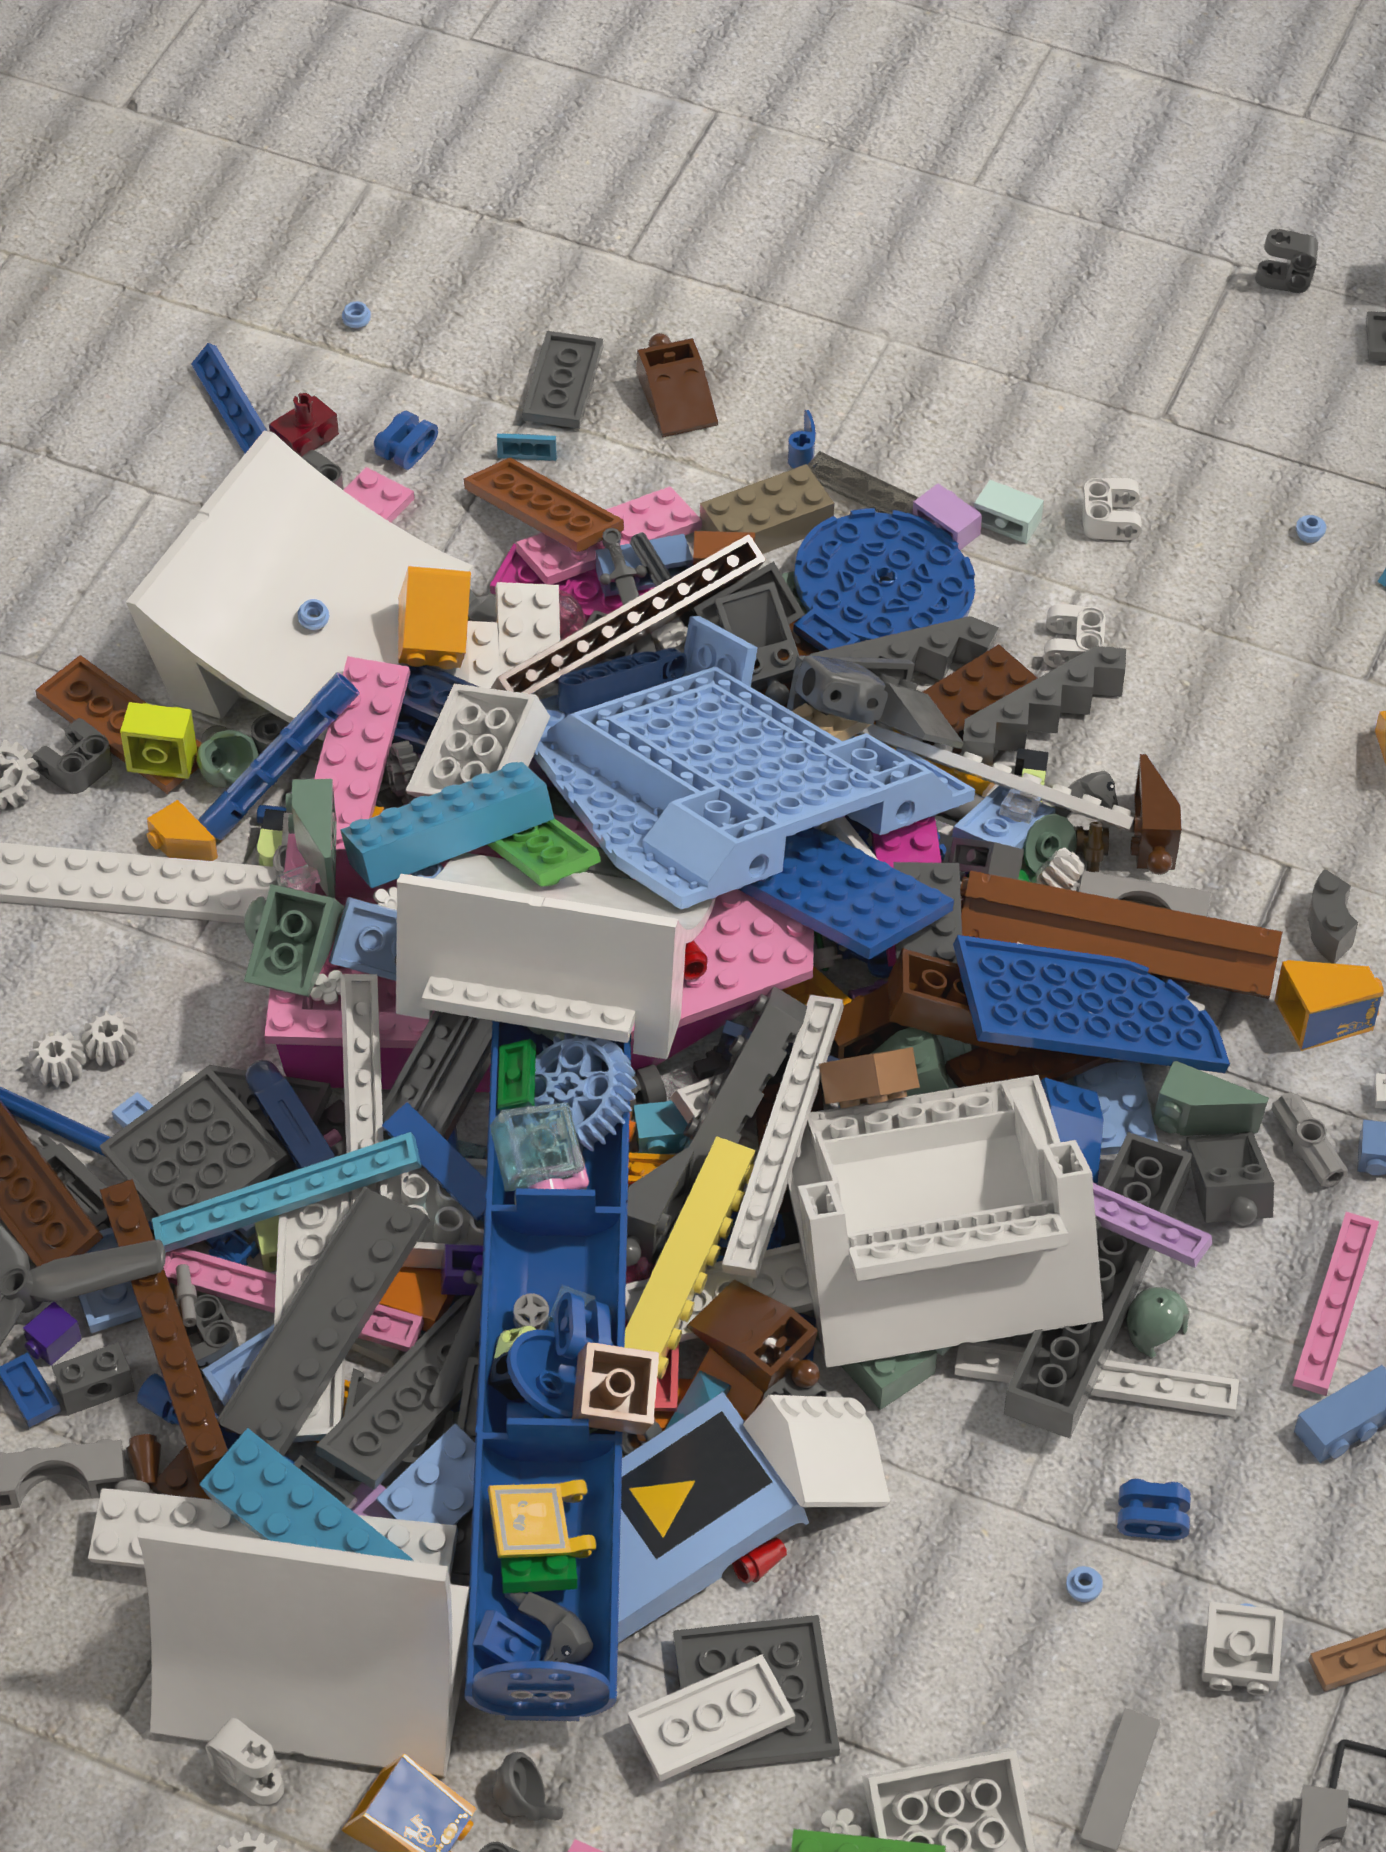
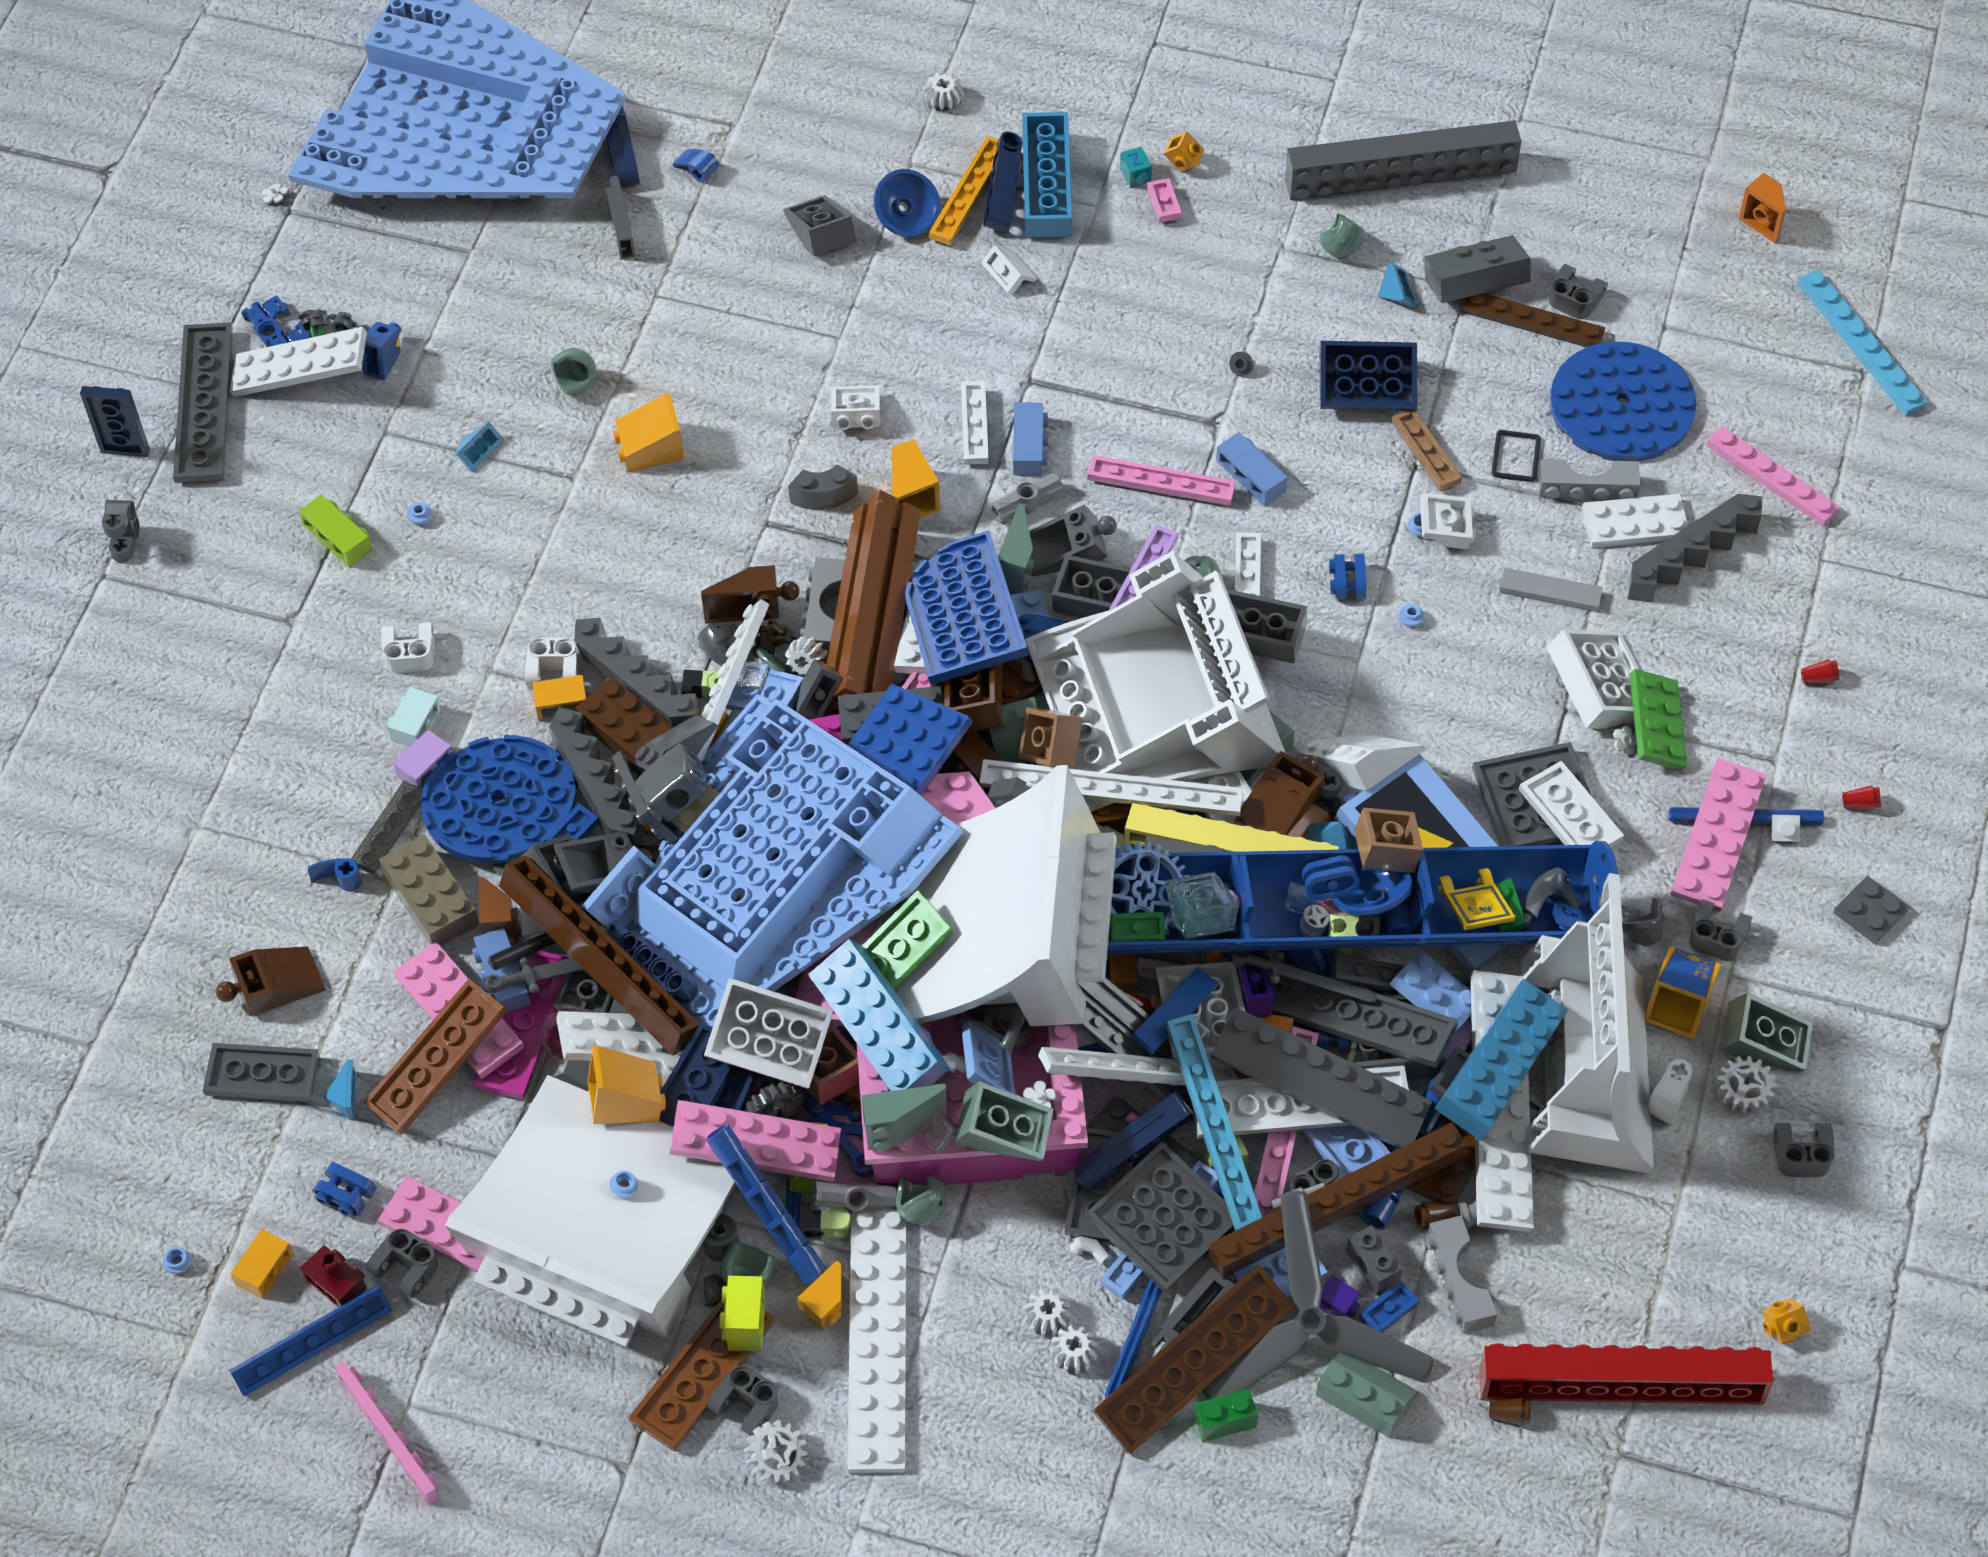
camera: 95 degrees left, 5 degrees up
none -> light orange panel [230,1229,294,1299]
none -> lime brick [299,494,372,567]
none -> bright pink plate [334,1361,439,1505]
none -> light orange panel [532,675,586,720]

